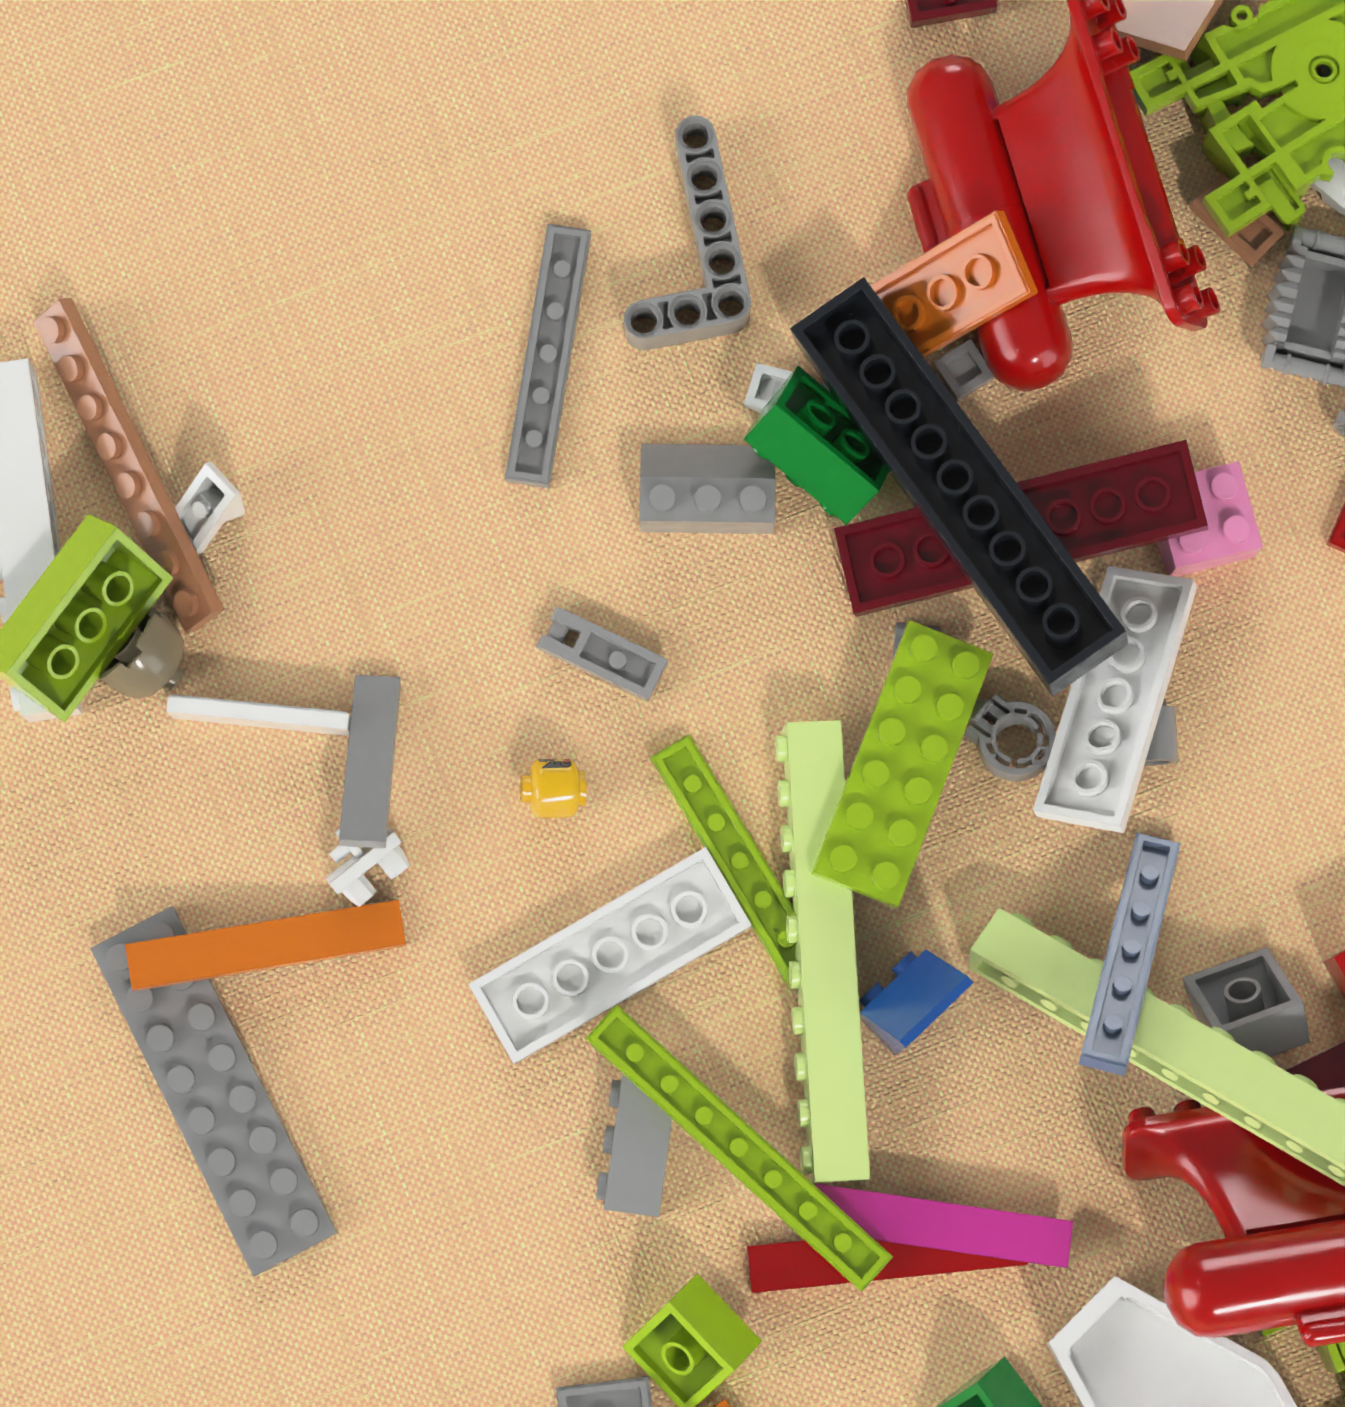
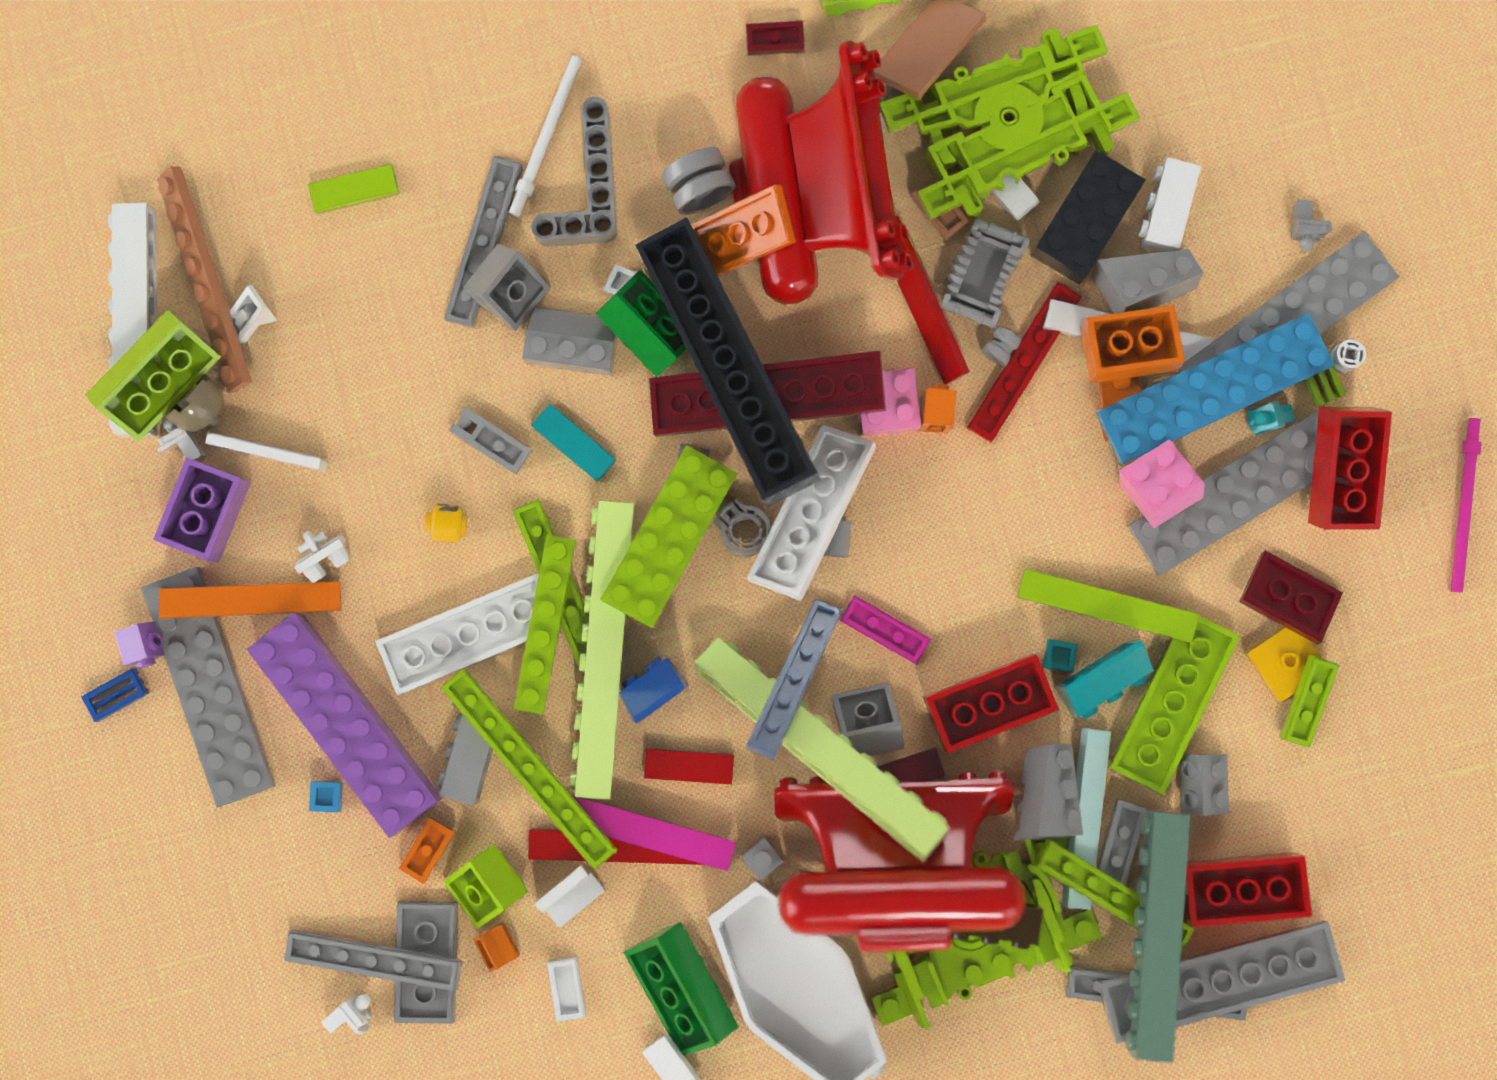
camera: 15 degrees right, 5 degrees up
light grey tile [339,675,401,848] -> none
light grey tile [932,339,994,402] -> none
none -> blue tile [81,668,150,722]
none -> brick [114,621,165,669]
none -> medium lavender brick [153,457,251,563]
none -> white piece [157,418,205,461]
none -> medium lavender brick [246,613,443,838]
none -> lime tile [308,164,400,214]
none -> dark azure plate [309,781,343,812]
none -> orange plate [398,817,456,884]
none -> light grey slope [463,243,550,331]
none -> white bar [509,55,582,217]
none -> lime plate [514,535,576,715]
none -> teal tile [531,404,616,482]
none -> white panel [535,863,605,927]
none -> red tile [644,748,734,785]
none -> light grey wheel [661,147,736,215]
none -> light grey brick [742,835,784,881]
none -> dark pink tile [840,595,931,665]
none -> red tile [895,215,970,385]
none -> orange brick [919,384,956,434]

